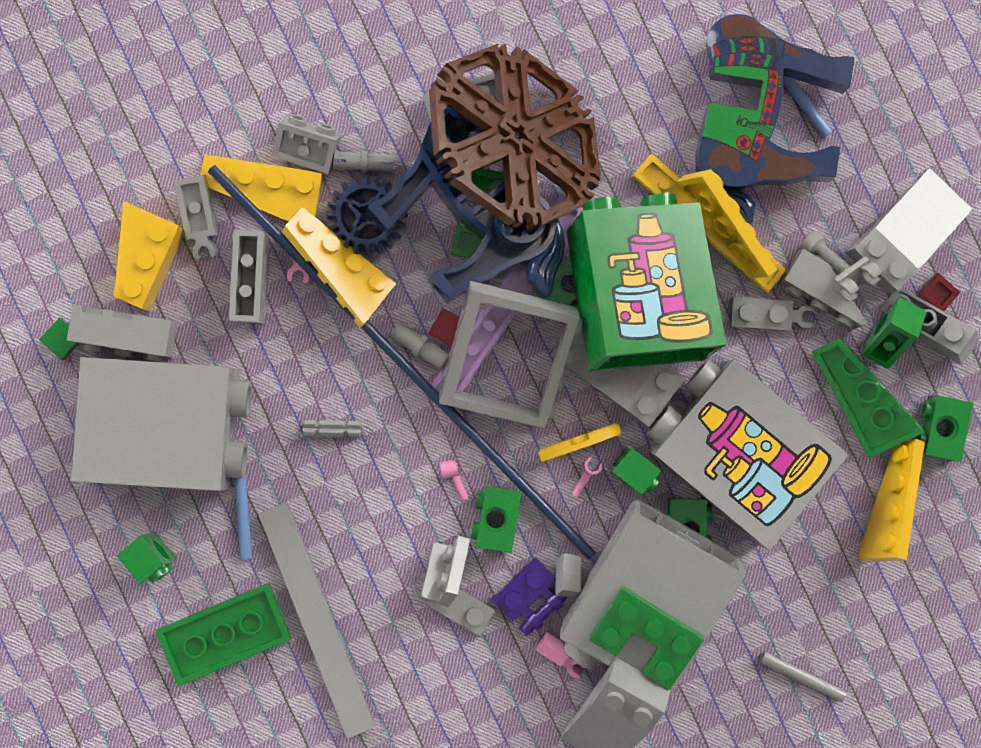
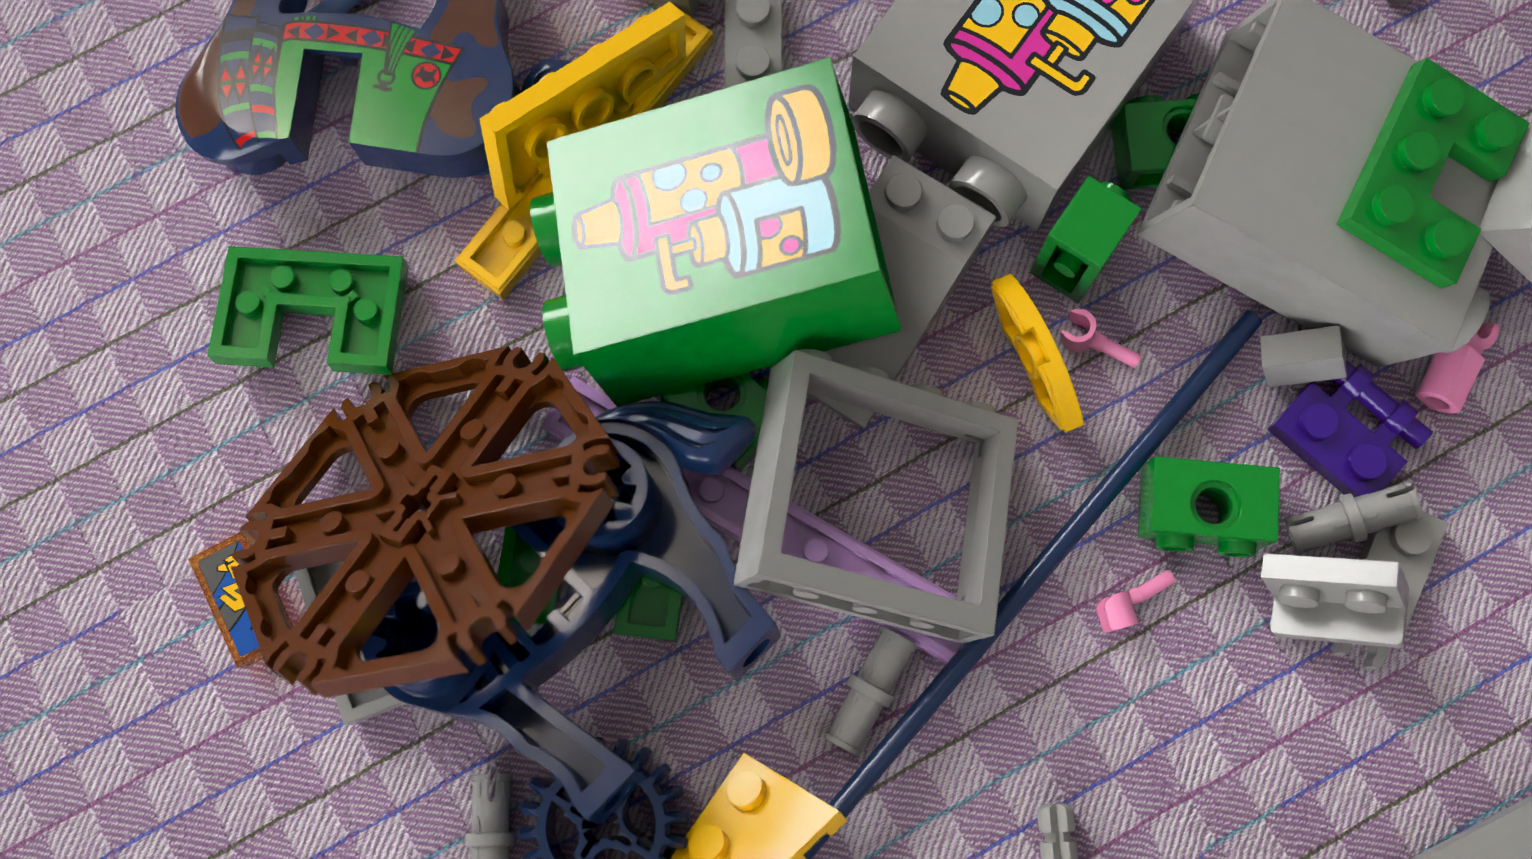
camera: 90 degrees left, 10 degrees down
dark red tile [428,308,460,347] -> none
none -> tile [188,532,294,669]
none -> green plate [207,246,409,375]
none -> light grey pin [1284,480,1423,555]

